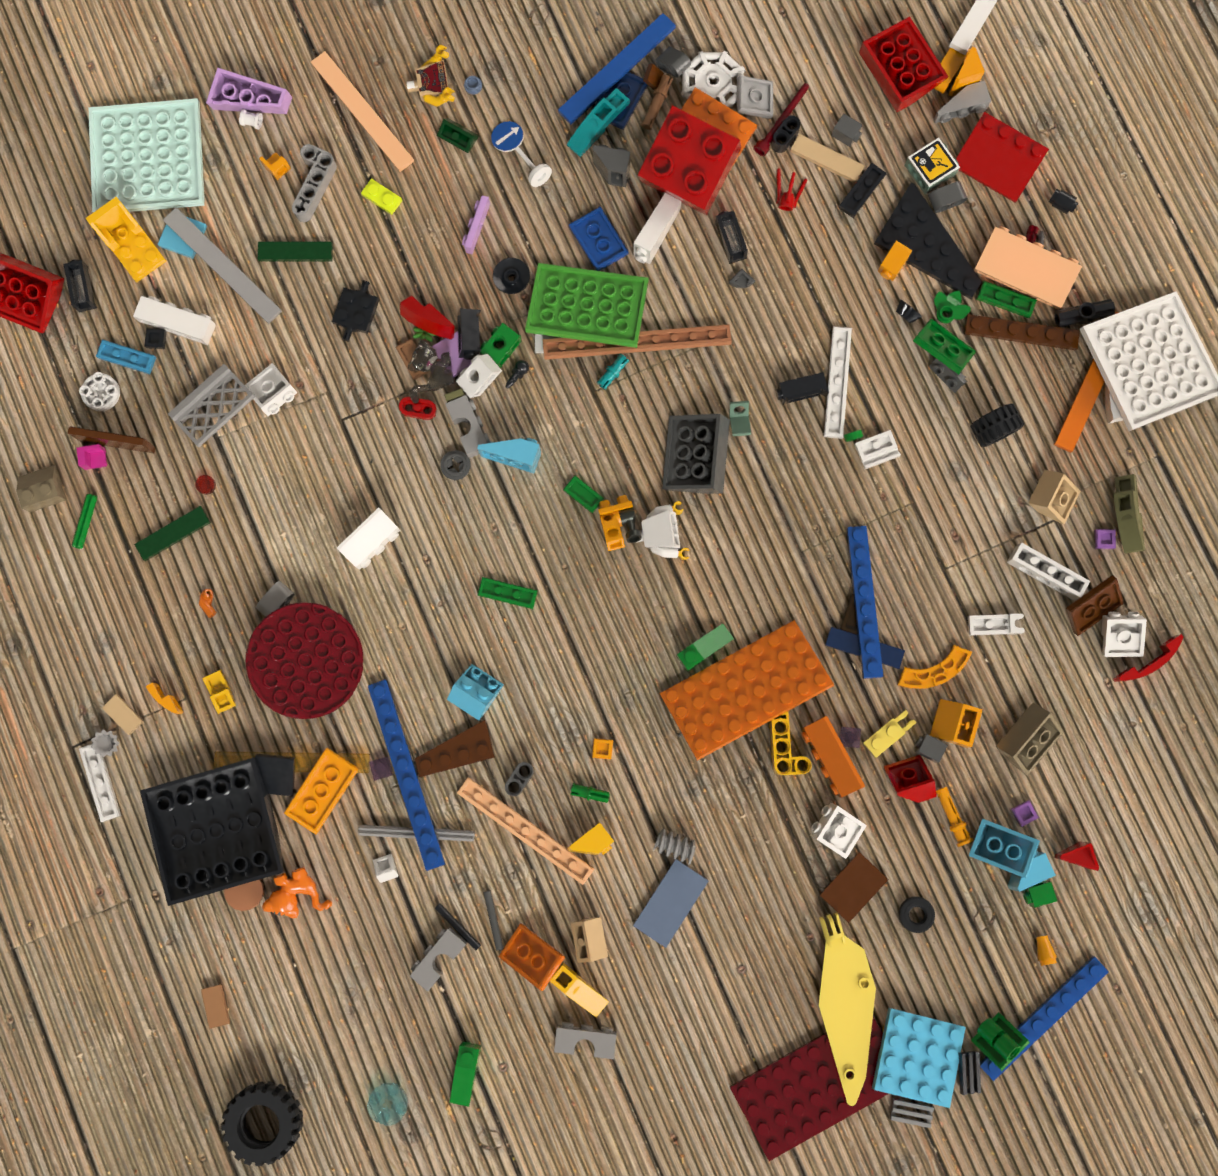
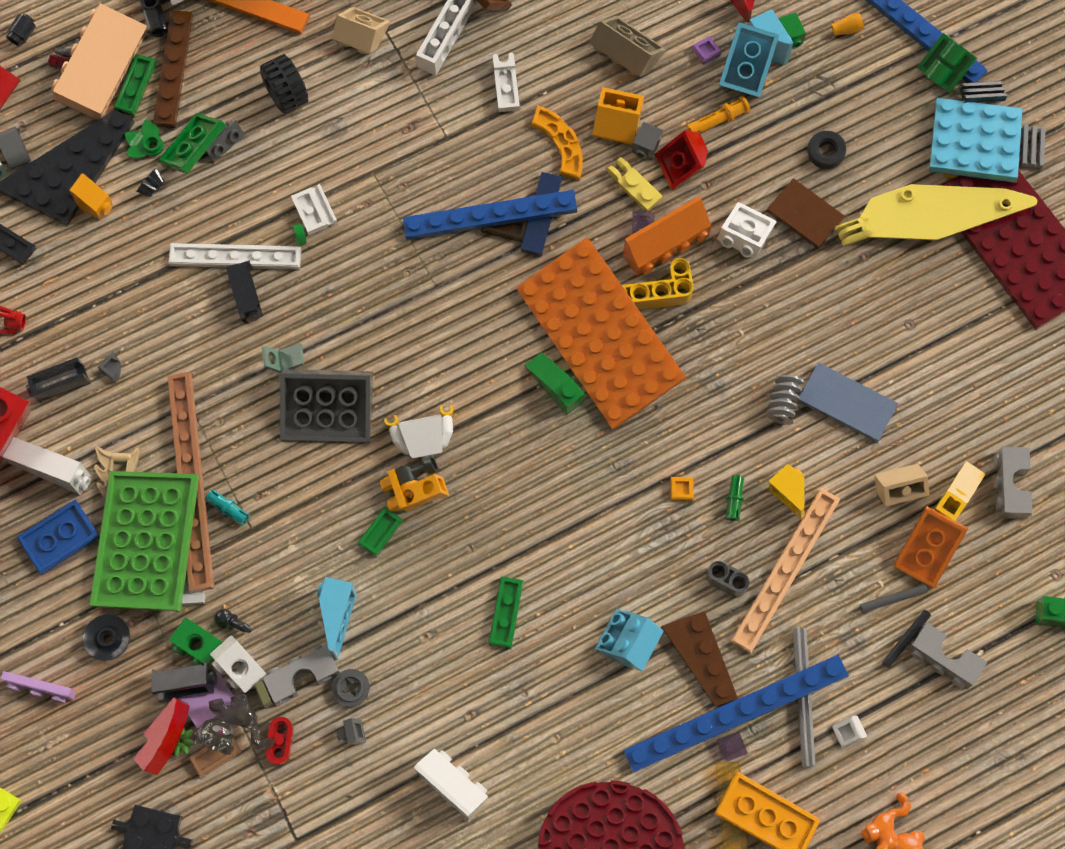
camera: 100 degrees left, 10 degrees down
none -> tan piece [94,446,140,499]
none -> dark grey tile [336,718,366,745]

